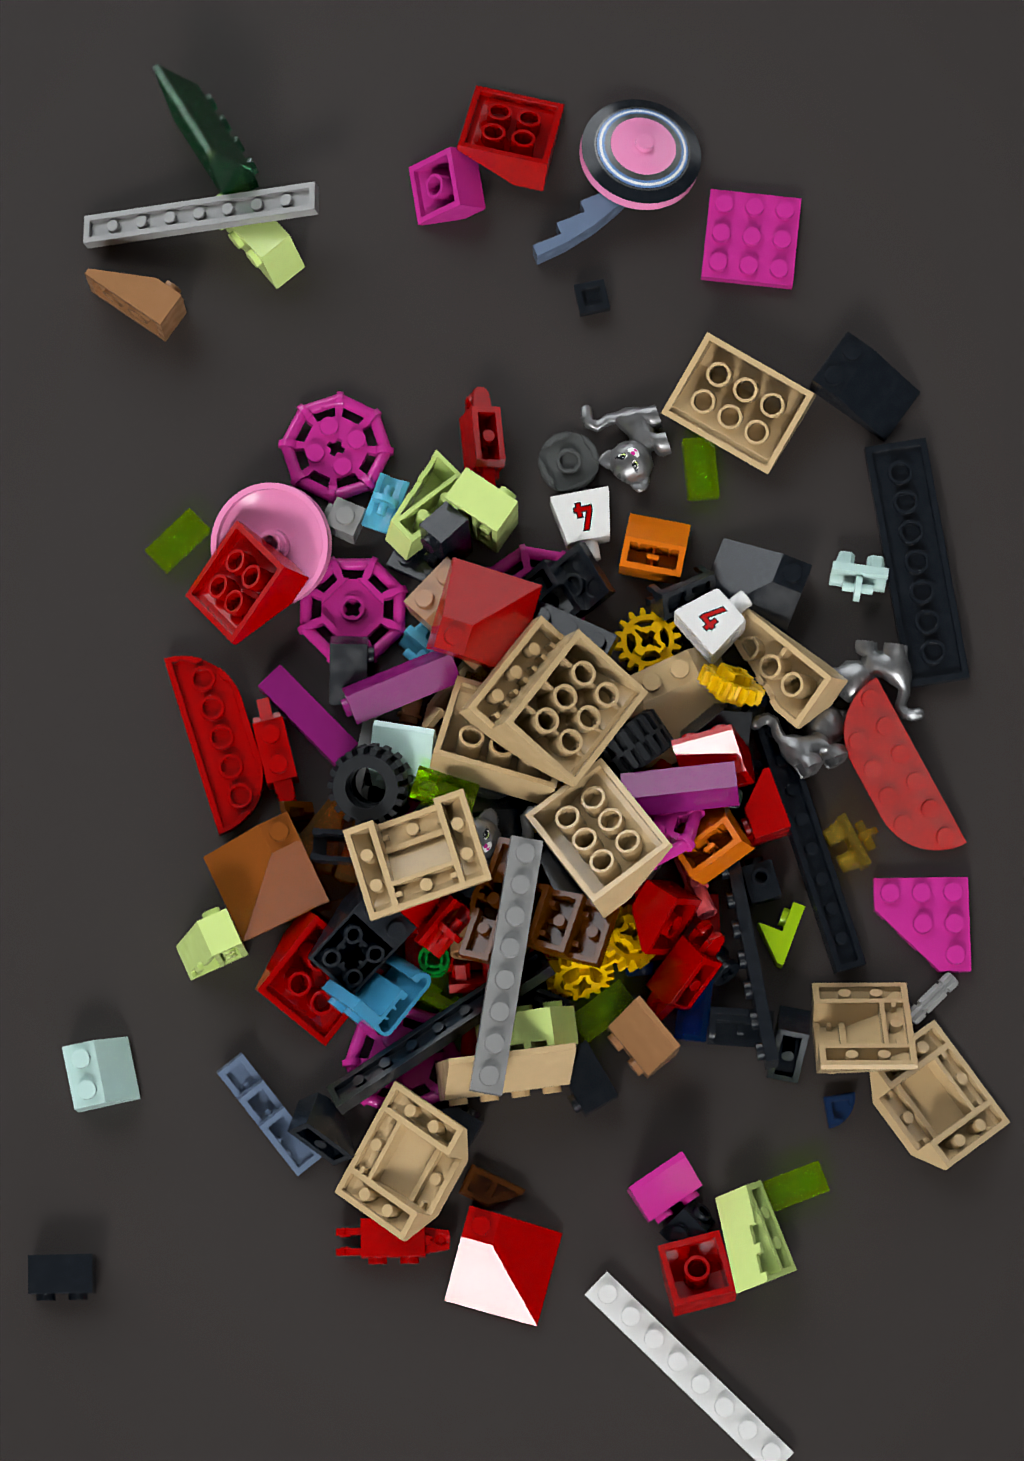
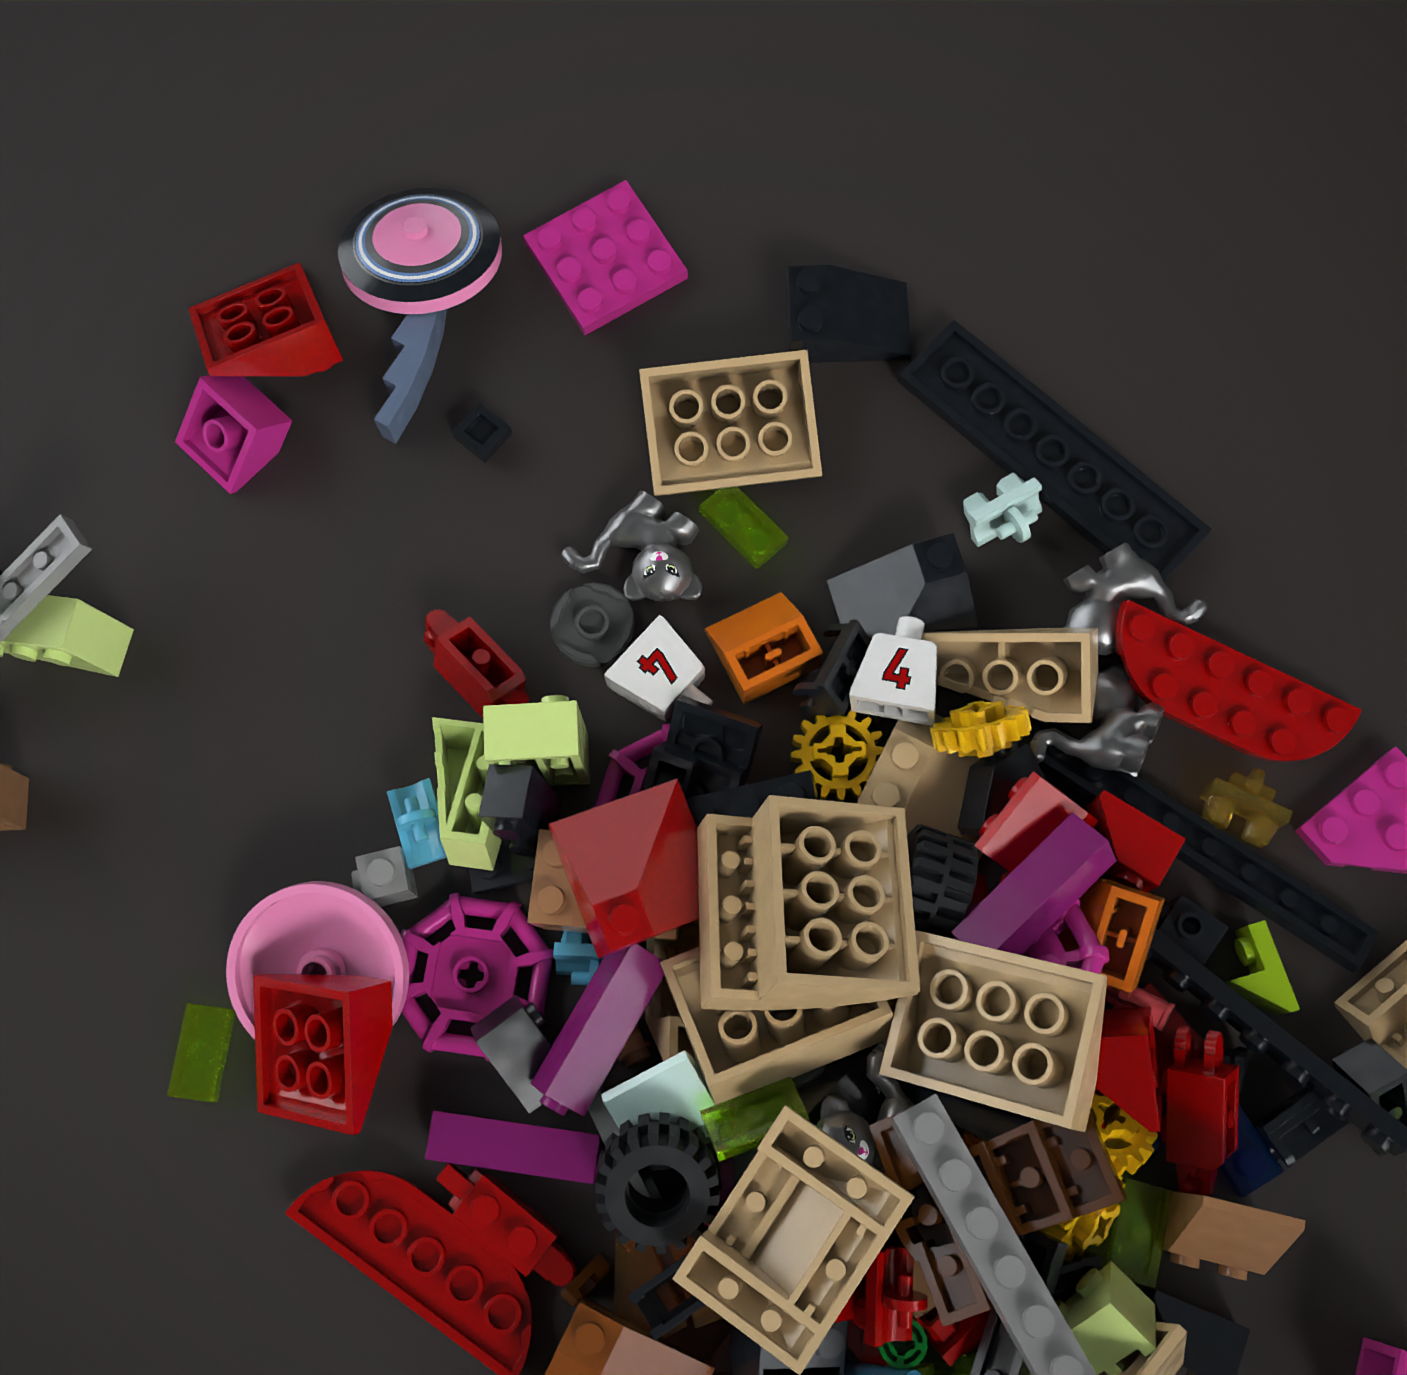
camera: 35 degrees left, 5 degrees down
dark pink plate [278,391,394,504] -> none

